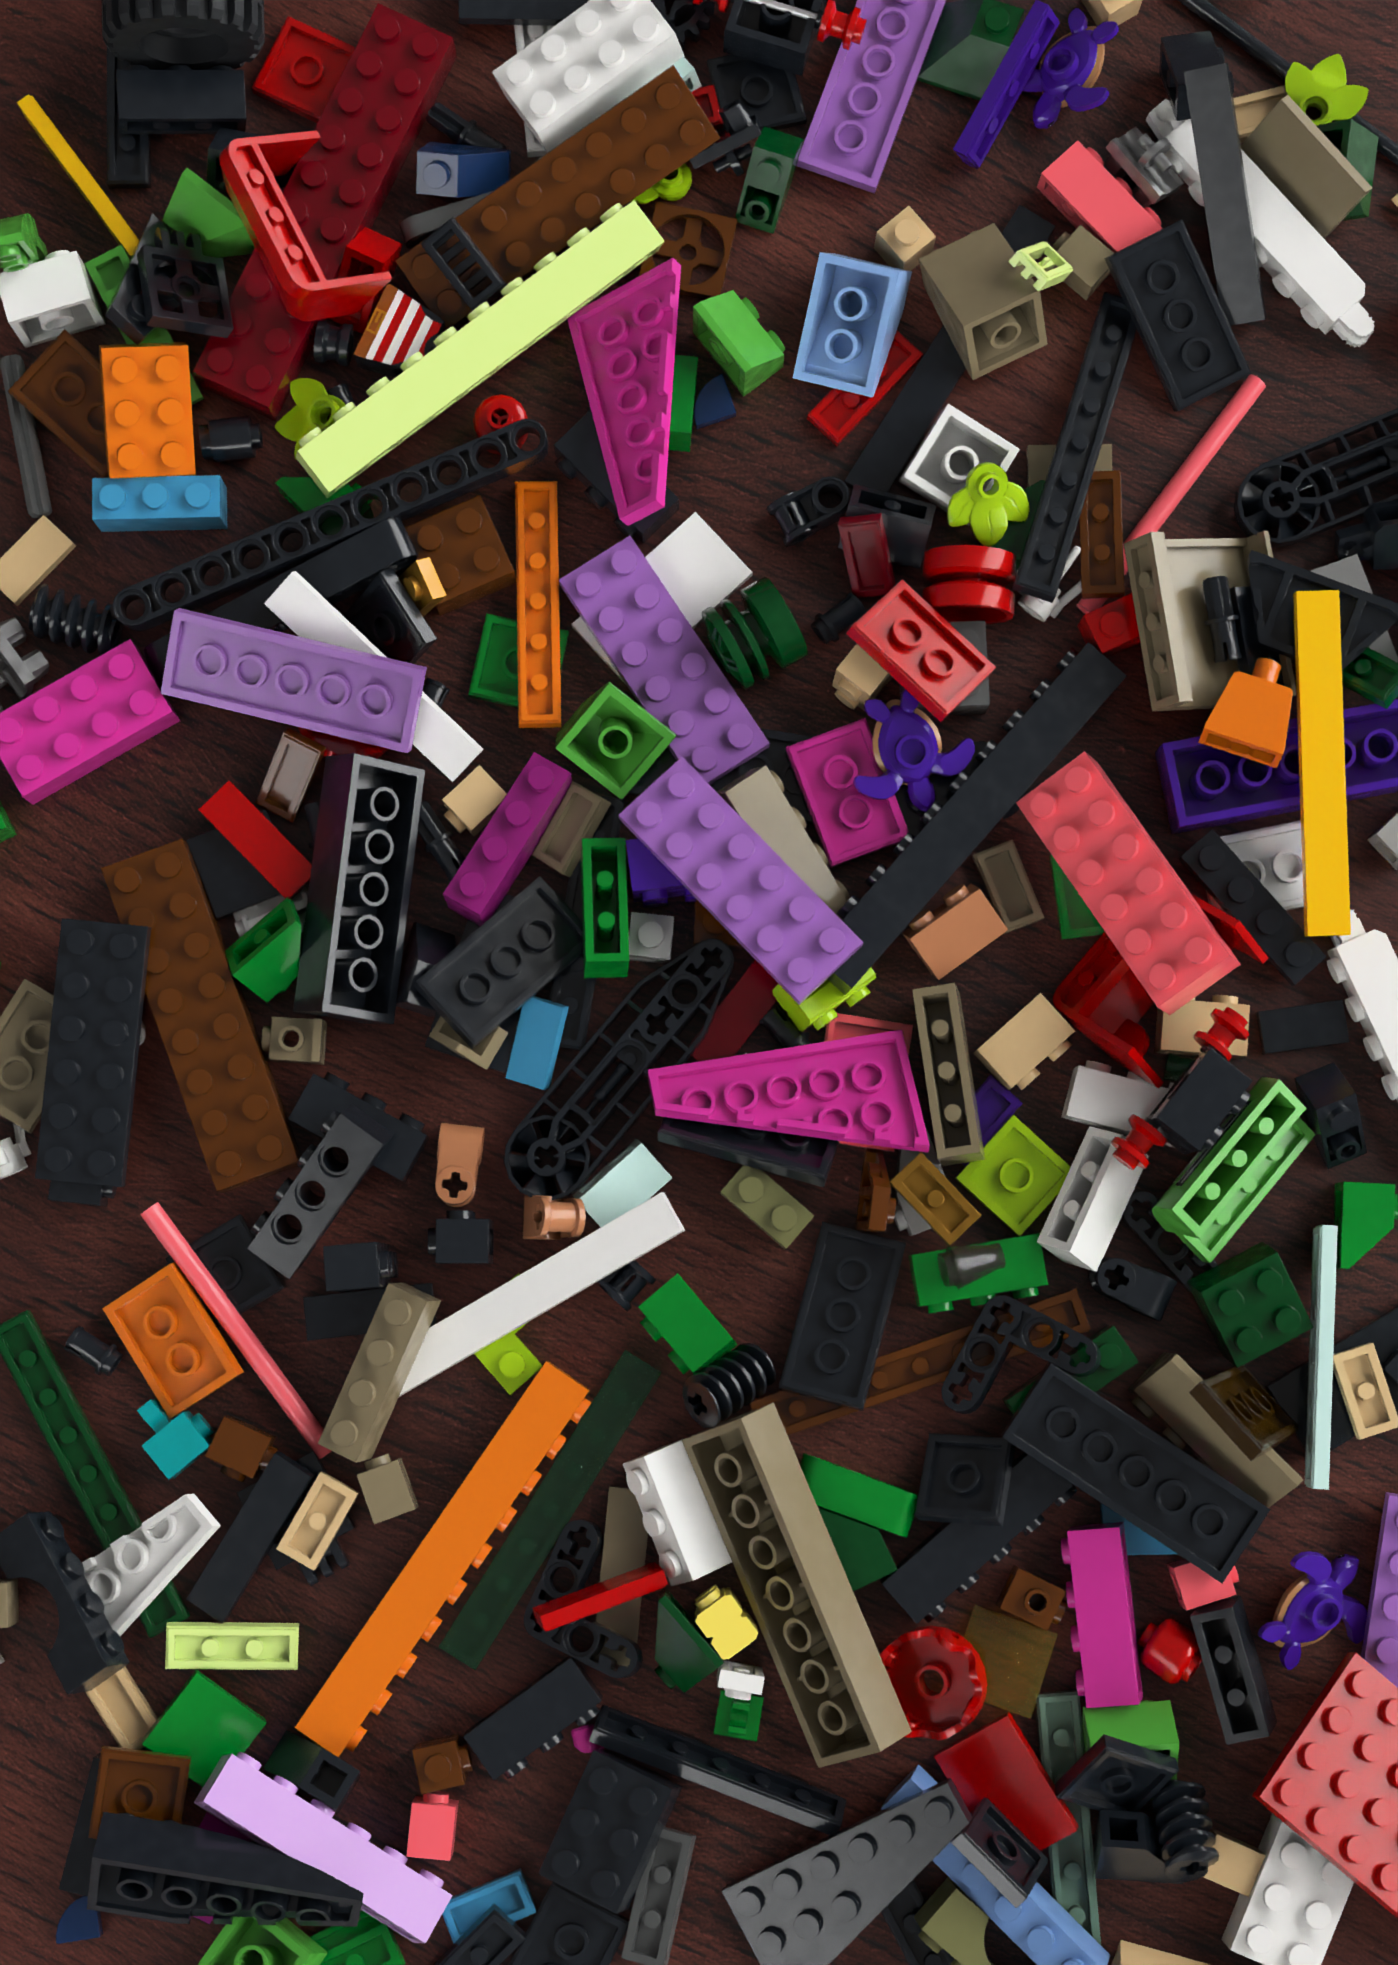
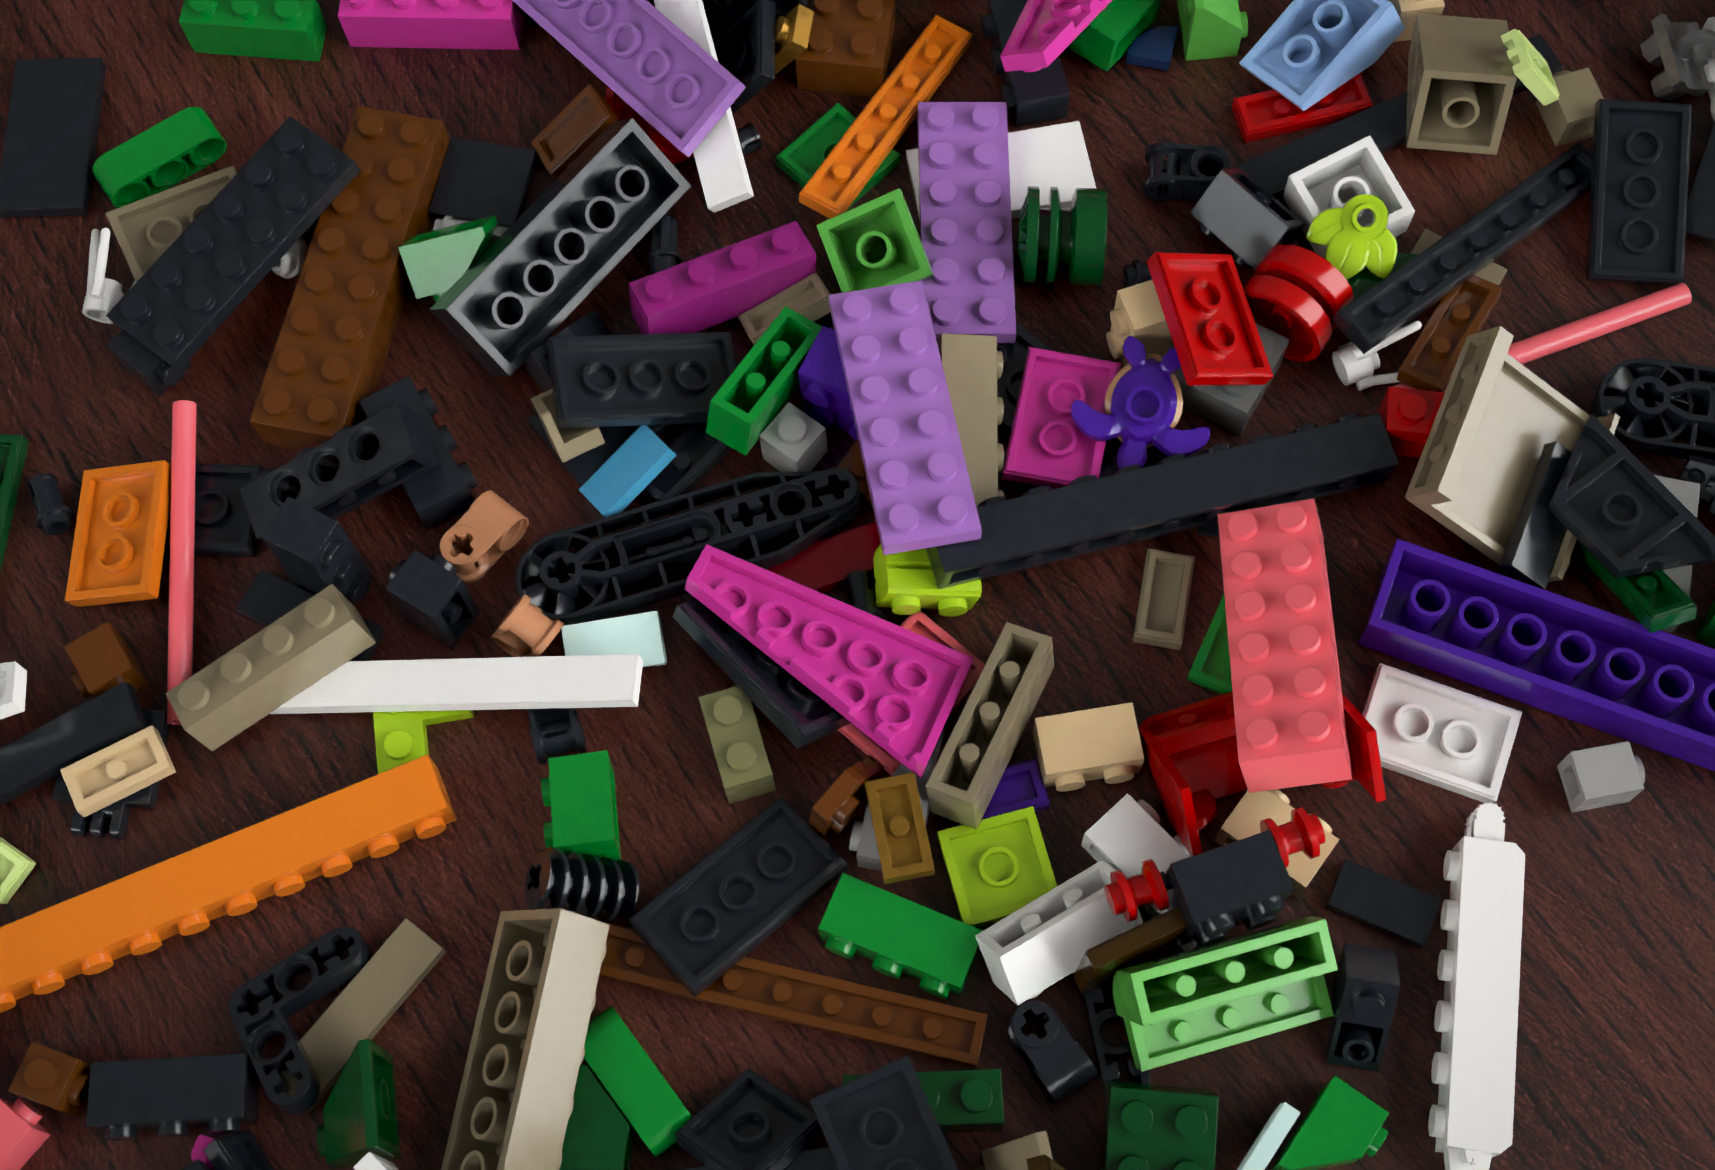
camera: 40 degrees right, 15 degrees down
teal brick [137,1398,214,1480] -> none
red tile [198,781,312,900] -> none
dark tan brick [261,1017,327,1065] -> none
dark tan brick [357,1453,419,1524] -> none
clear green tile [439,1350,662,1670] -> none
tan brick [442,765,507,836] -> none
red tile [532,1562,668,1632] -> none
white brick [623,1439,732,1586] -> none
light yellow brick [694,1584,758,1660] -> none
dark red tile [838,513,896,598] -> none
nougat brick [902,884,1008,980] -> none
clear smoke cone [937,1243,1005,1289] -> none
black beam [941,1295,1101,1414] -> none
coral brick [1037,140,1163,253] -> none
black plate [1178,829,1327,986] -> none
orange torso [1198,658,1293,768] -> none
black axle [1202,576,1242,663] -> none
yellow tile [1293,590,1351,937] -> none
none -> dark brown tile [1073,908,1188,994]

